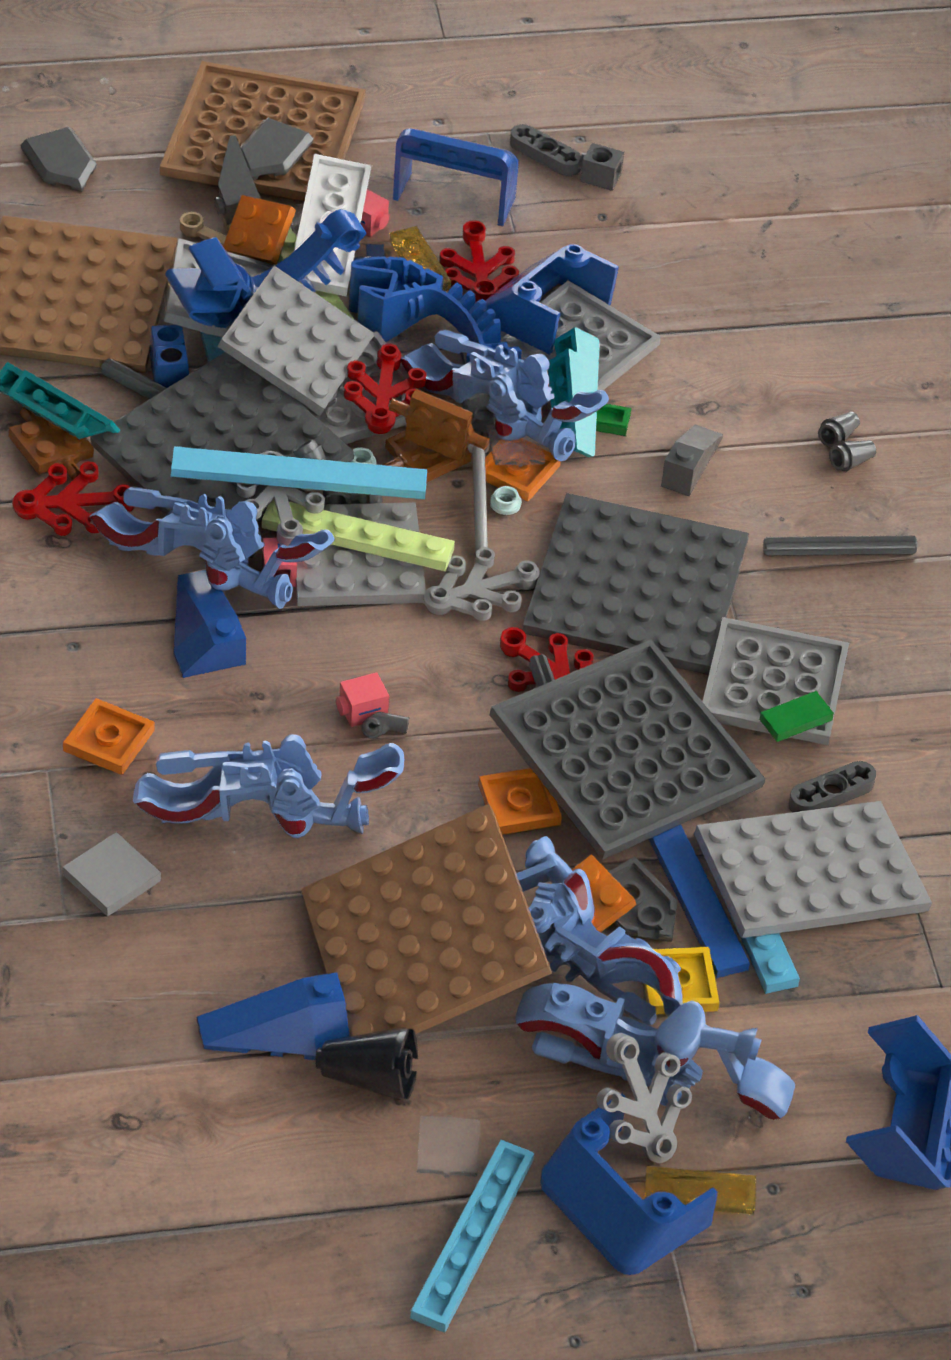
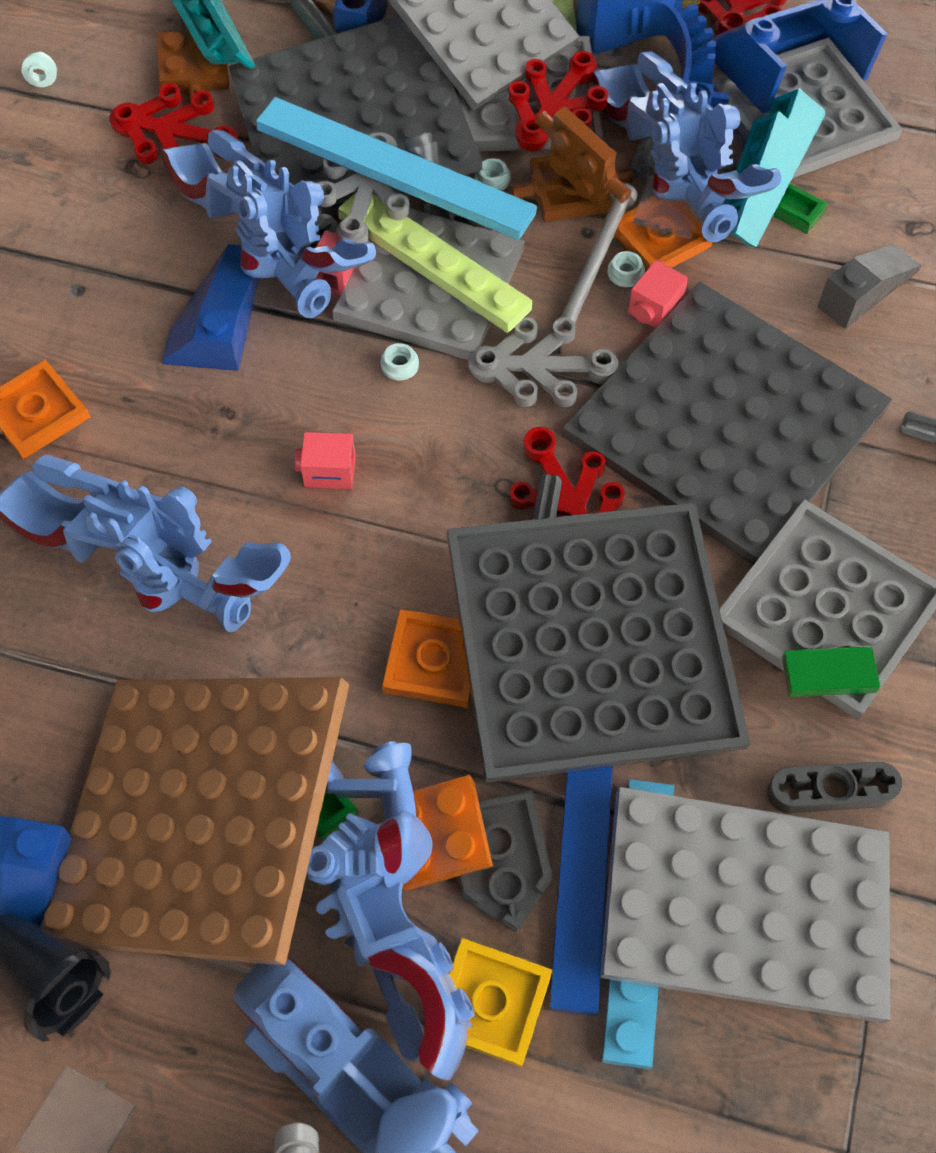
camera: 30 degrees right, 15 degrees up
dark grey arm [362,712,410,738] -> none
none -> light aqua plate [380,343,419,381]
none -> coral brick [628,260,688,328]

